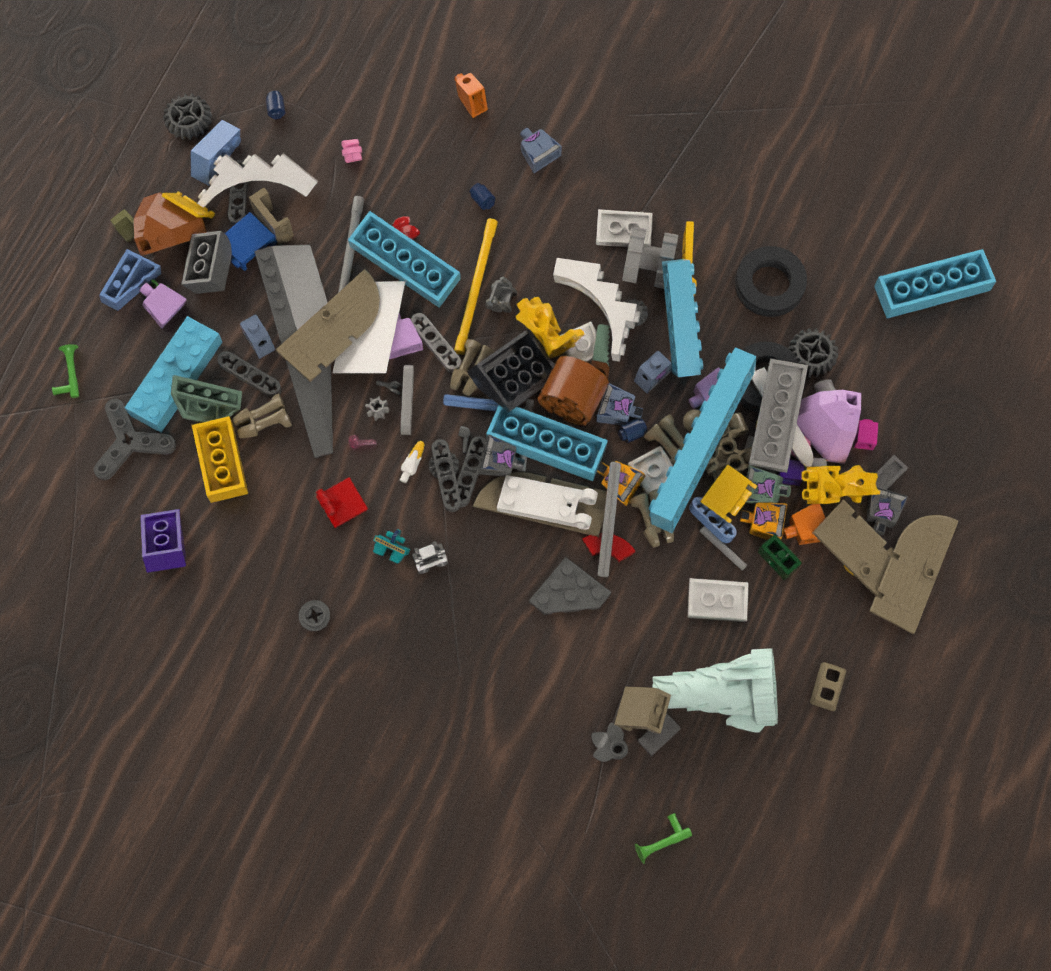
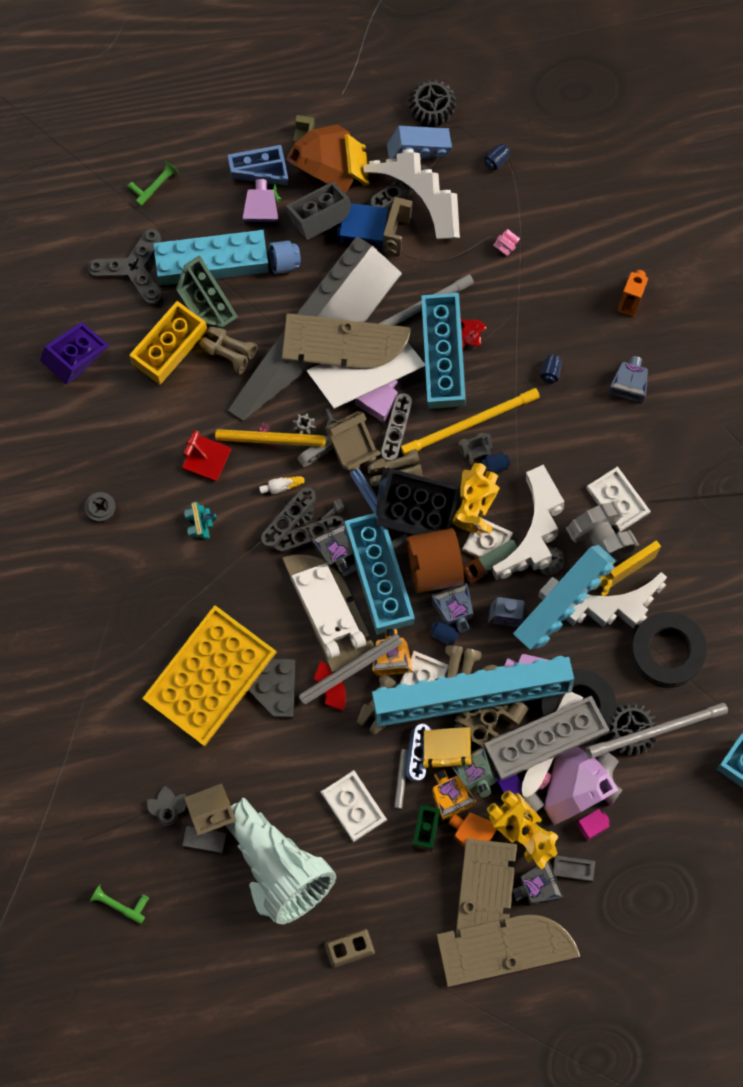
camera: 50 degrees right, 0 degrees up
dark grey beam [218,351,282,398] -> none
sand blue torso [240,315,275,359] -> none
piece [412,541,448,574] -> none
none -> yellow plate [142,605,277,746]
none -> yellow axle [215,429,326,447]
none -> medium blue piece [269,241,301,274]
none -> dark tan panel [325,411,380,471]
none -> dark blue brick [481,452,510,474]
none -> white arch [538,572,667,629]
none -> light grey piece [586,703,728,759]

